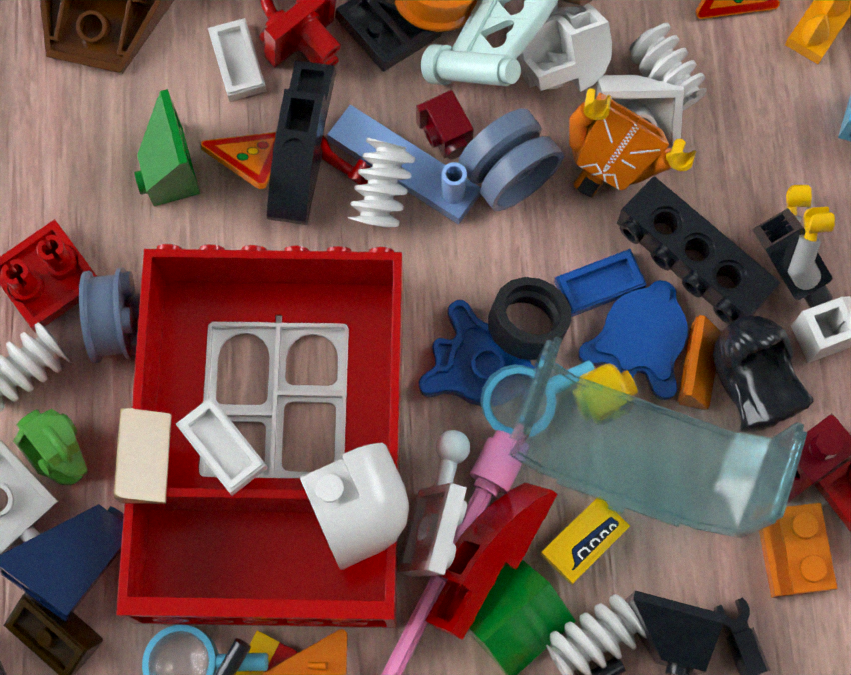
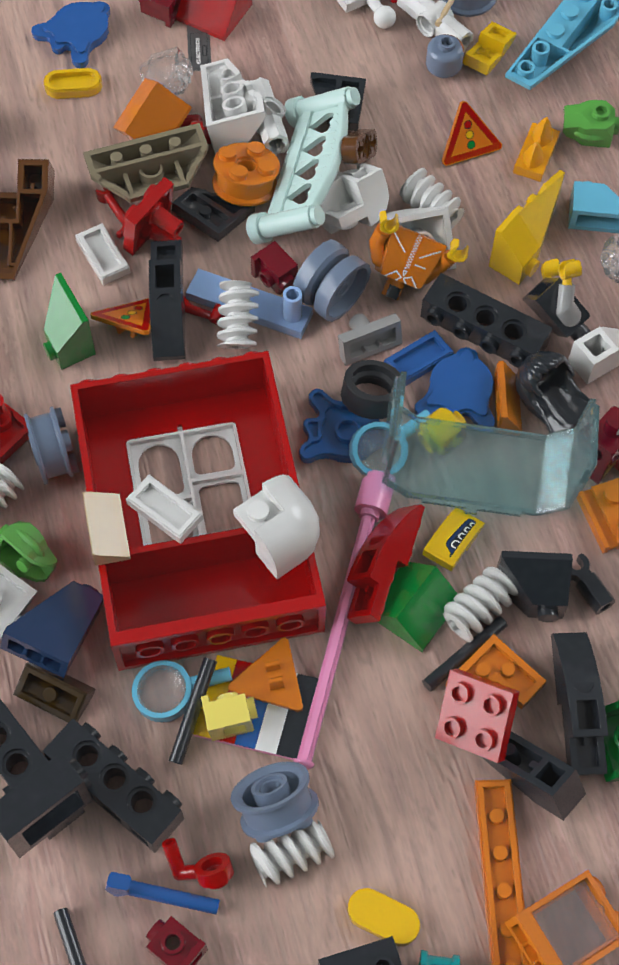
camera: 15 degrees left, 10 degrees down
white plate [398,430,470,577] -> none
none -> light grey tile [338,313,402,365]
none -> yellow wedge [489,170,565,285]

